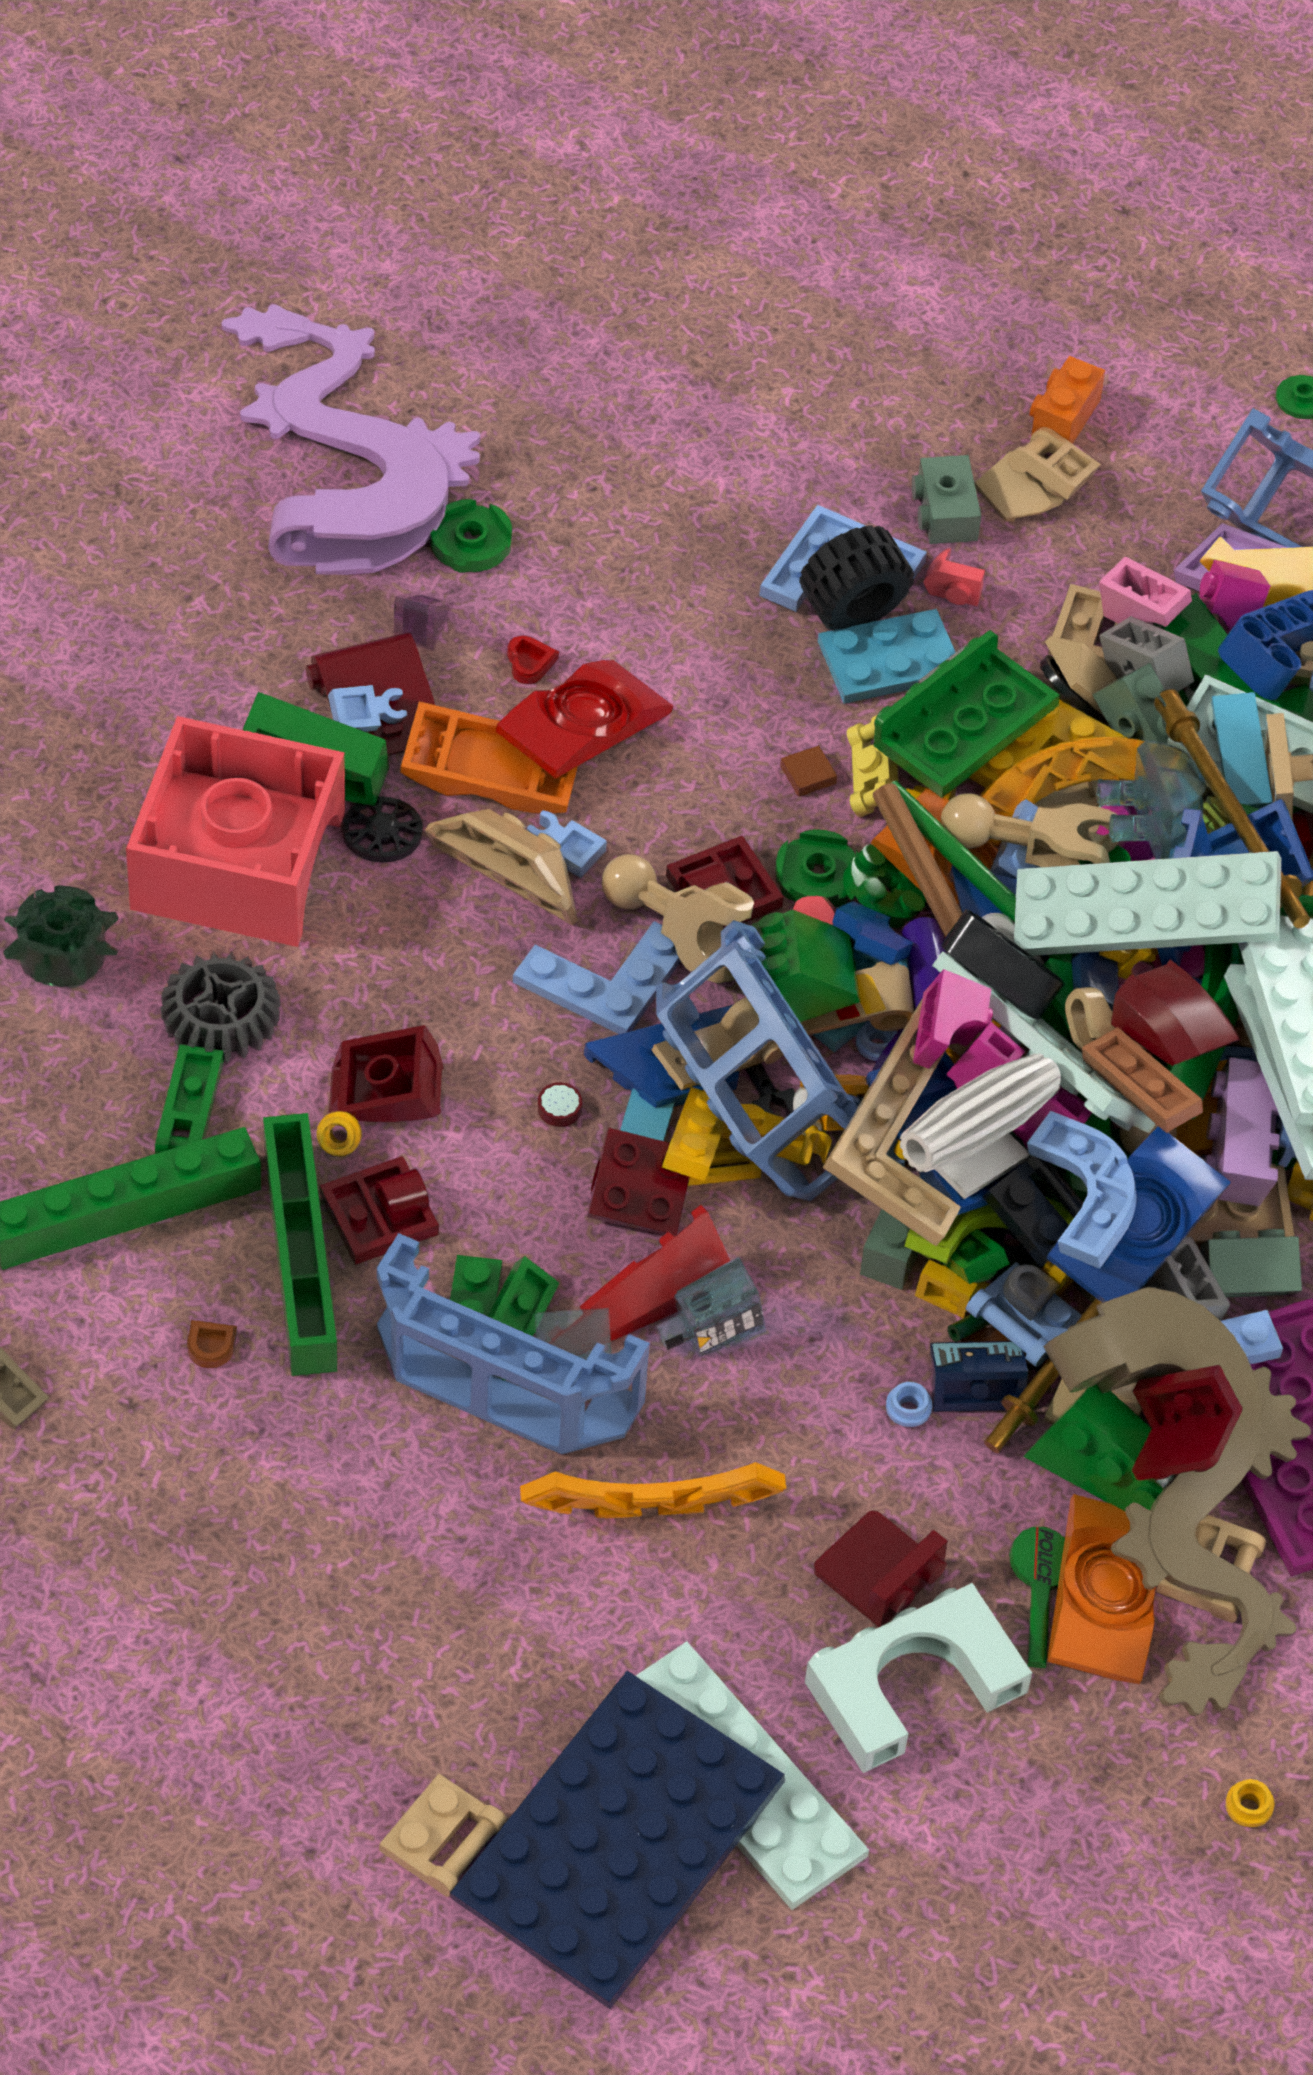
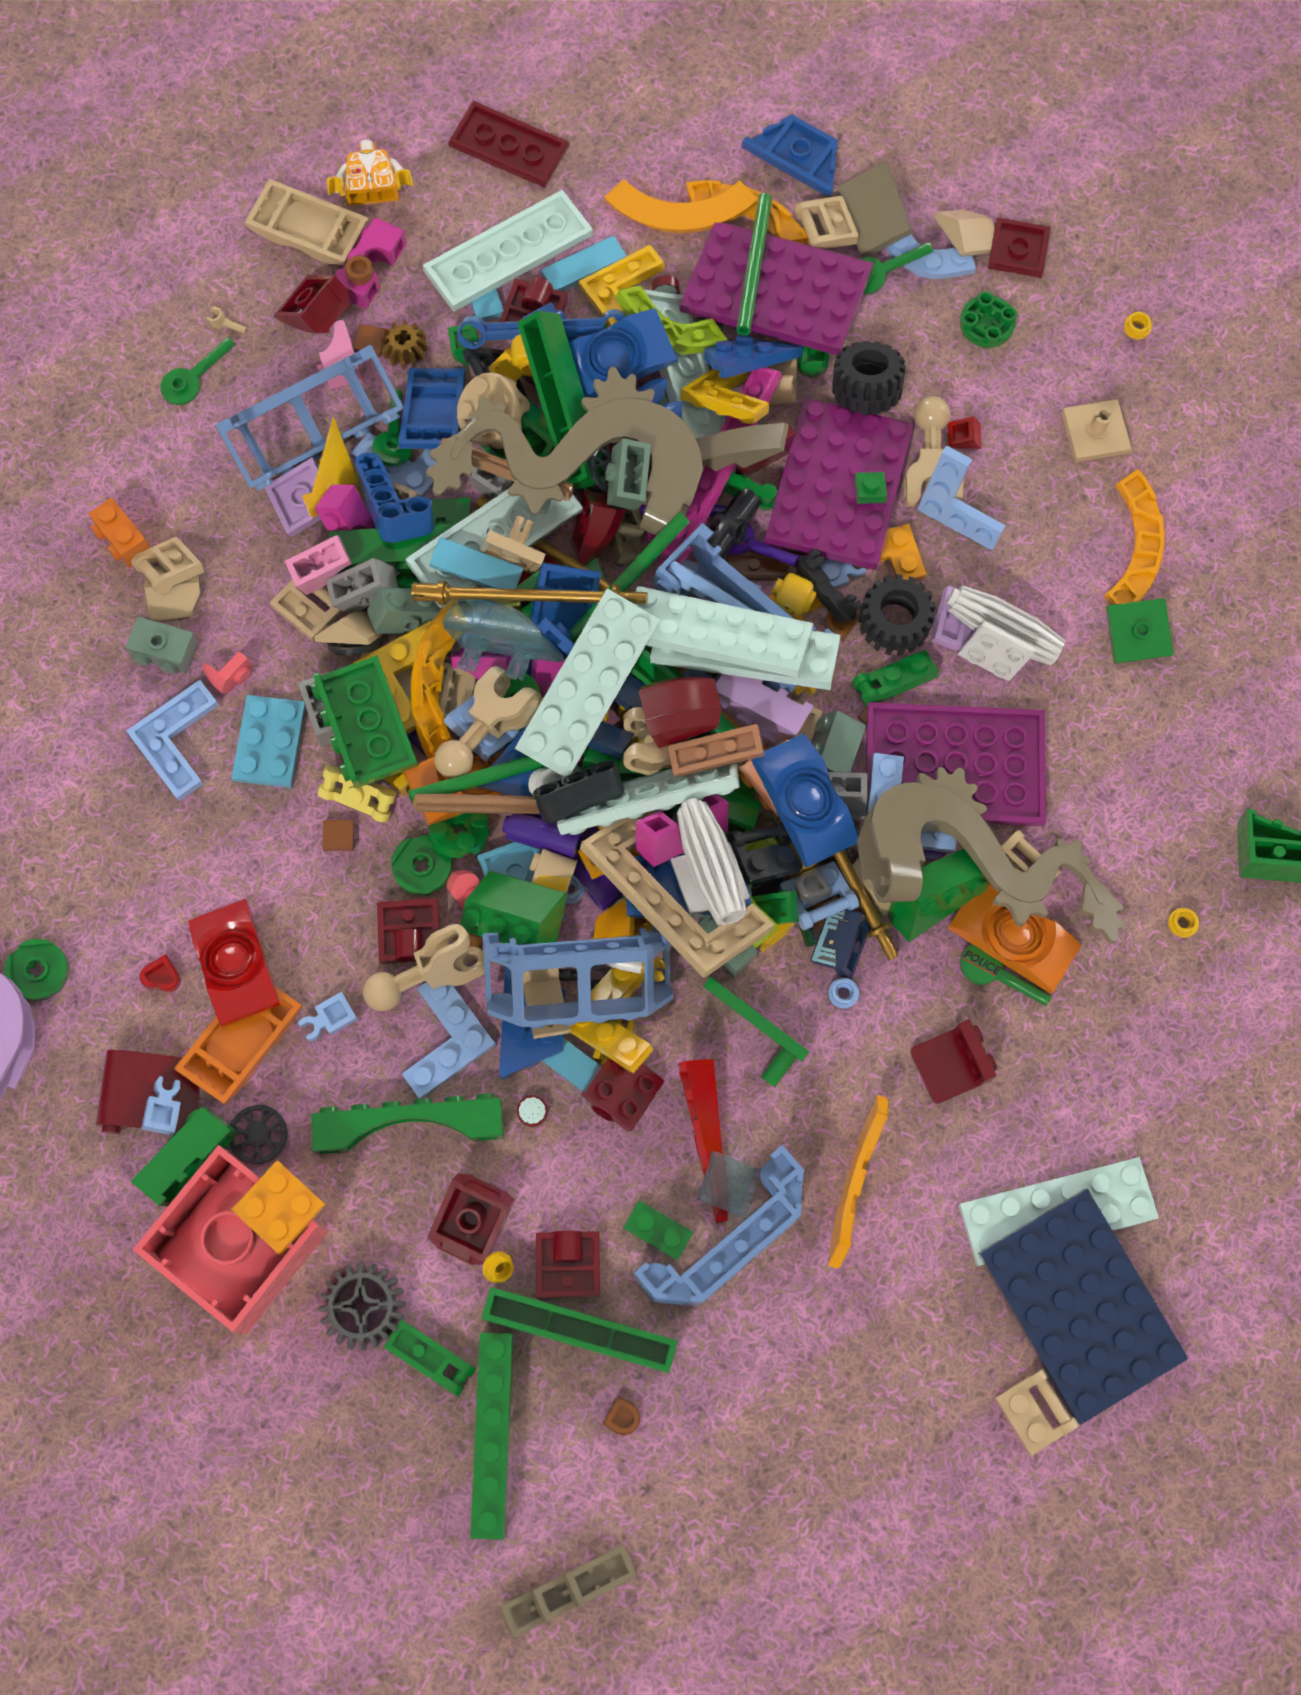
camera: 65 degrees left, 20 degrees up
clear green brick [3,885,119,988] -> none
clear purple slope [394,592,454,651] -> none
tan wedge [425,809,578,926] -> none
green plate [487,1256,559,1381] -> none
clear light blue torso [656,1257,767,1357] -> none
black tyre [799,525,914,630] -> none
light aqua arch [805,1583,1032,1773] -> none
blue tile [832,901,914,965] -> none
dark pink arch [913,969,993,1069] -> none
light blue plate [1027,1111,1137,1269] -> none
dark red bracket [1132,1364,1243,1480] -> none
none -> light orange plate [232,1160,326,1255]
none -> green arch [311,1093,504,1155]
none -> green piece [703,977,810,1088]

